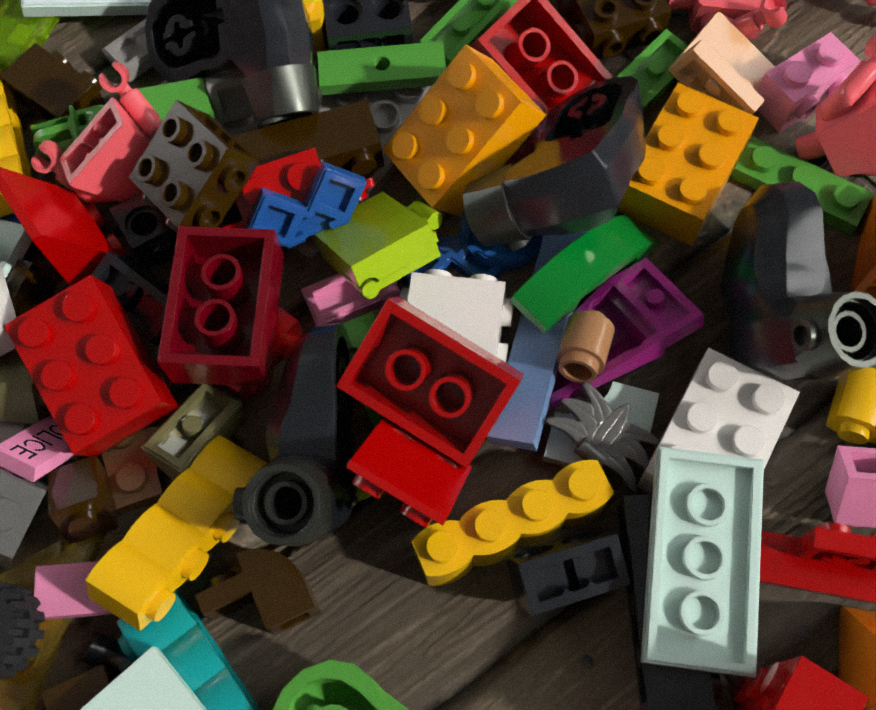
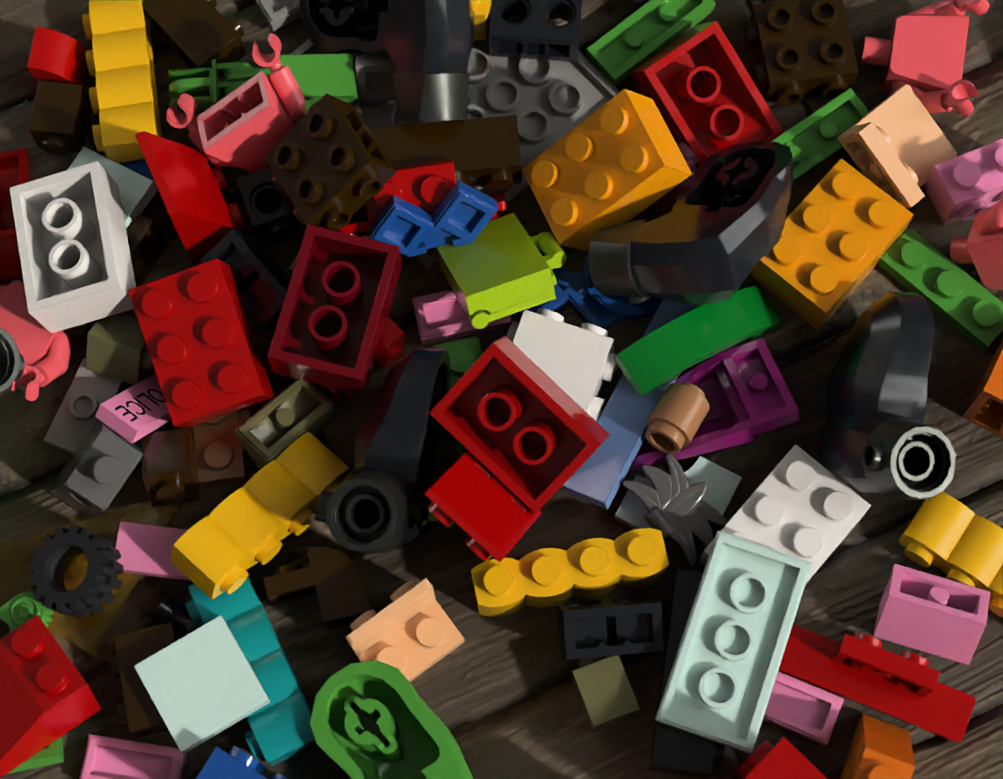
camera: 10 degrees right, 5 degrees up
bright green tile [317,41,446,95] -> none
none -> light nougat bracket [346,578,465,682]
none -> olive brick [571,655,640,733]
none -> bright pink tile [763,672,844,746]

